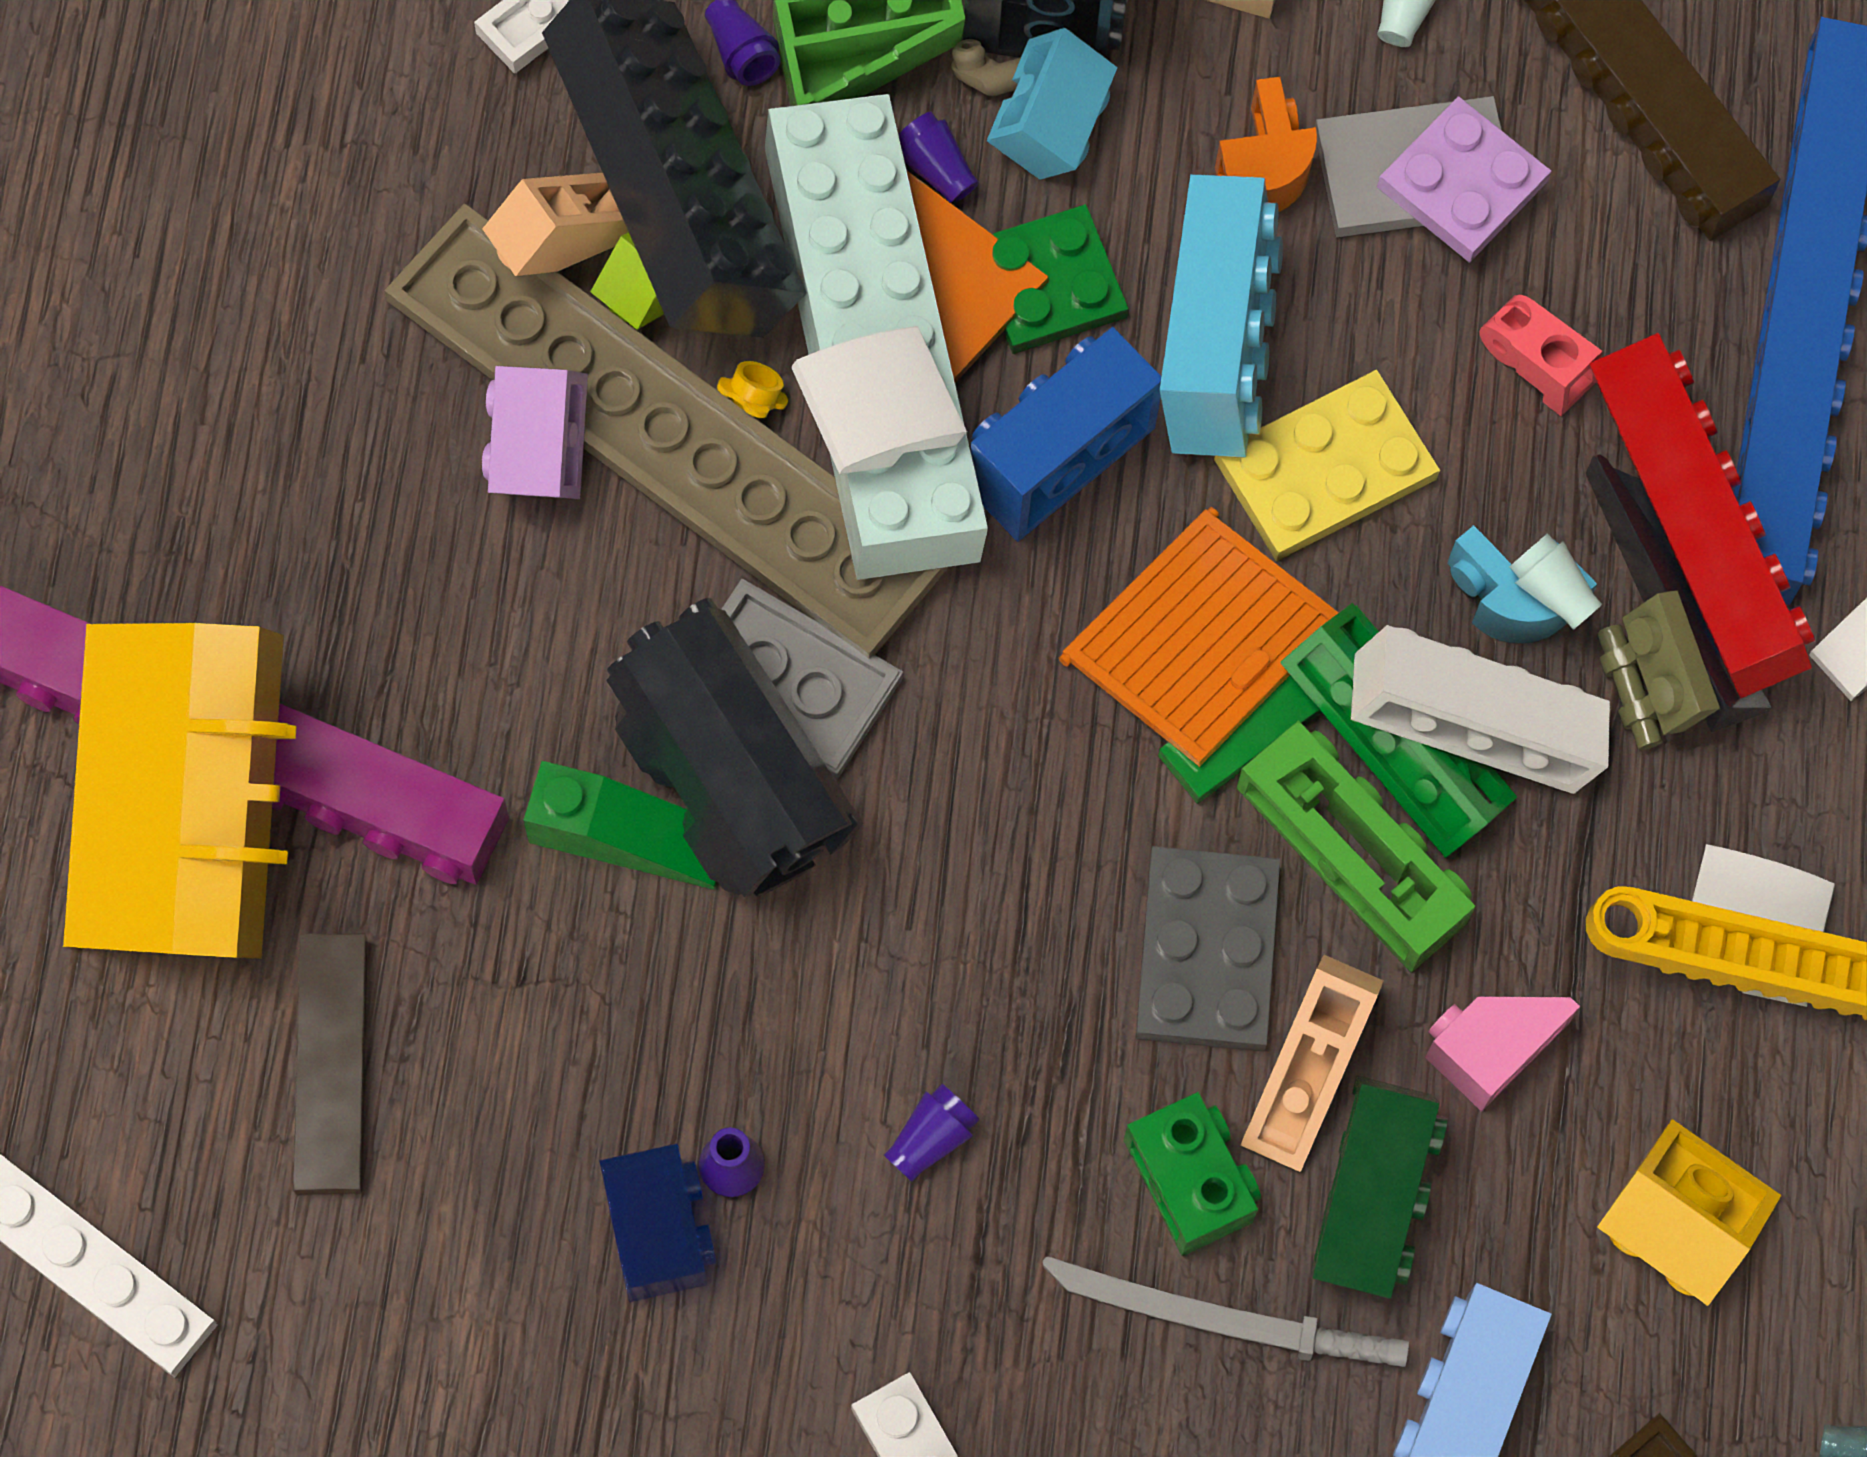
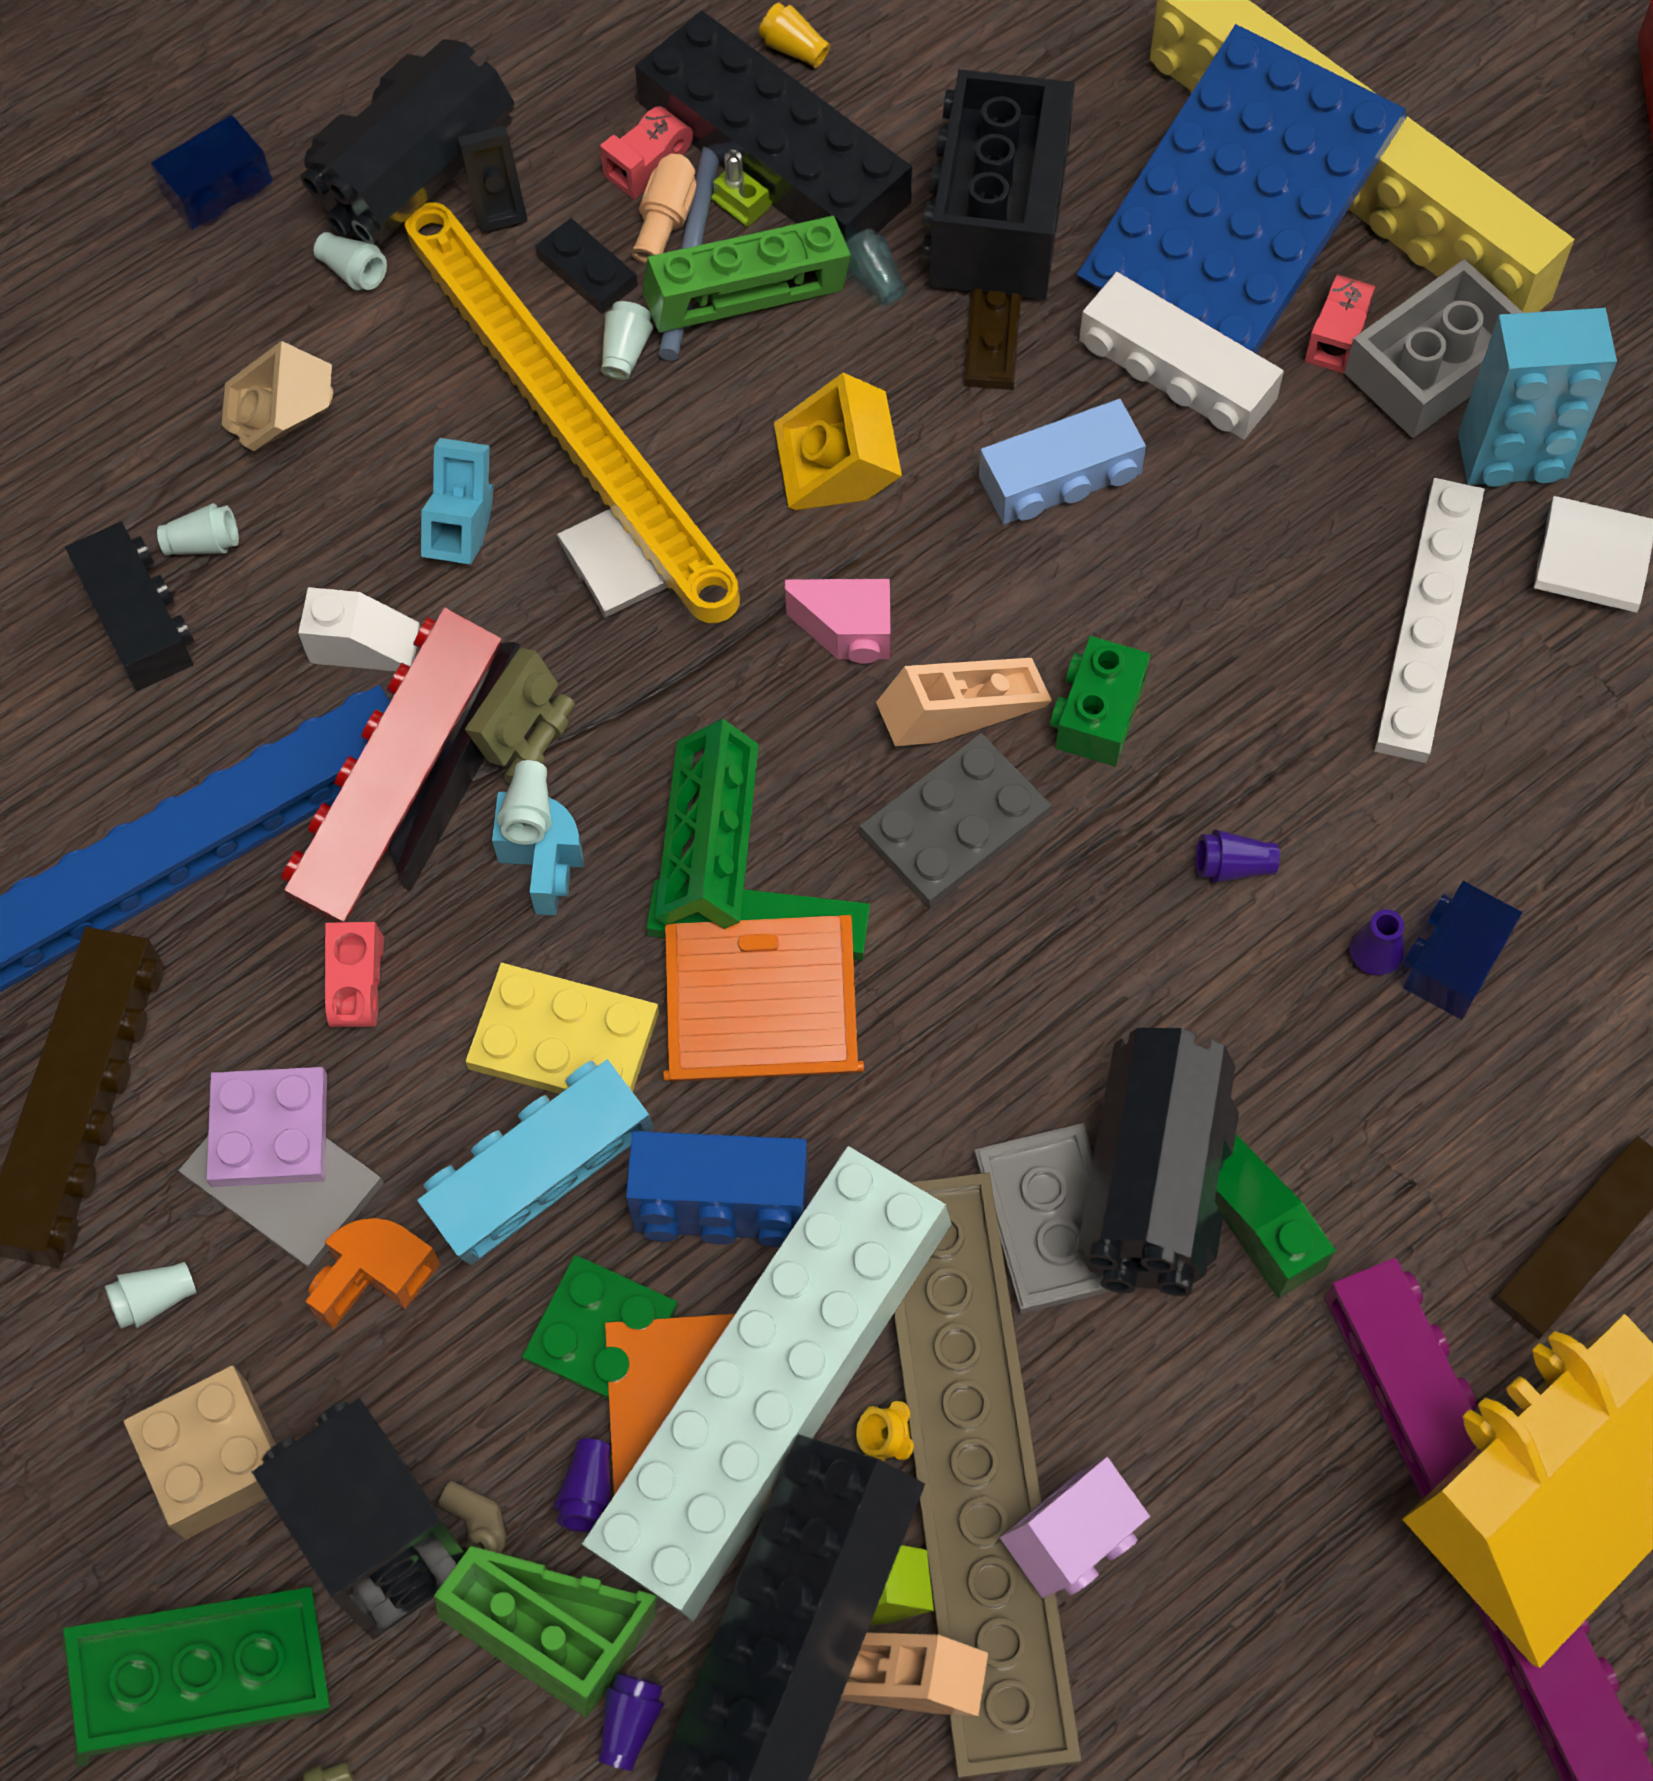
camera: 130 degrees left, 5 degrees down
white slope [791,326,967,474] -> none
medium azure brick [987,28,1118,180] -> none
light grey sword [1043,1257,1409,1367] -> none
bright green brick [1236,720,1476,973] -> none
dark green wedge [1311,1075,1448,1299] -> none
white brick [1351,625,1610,794] -> none

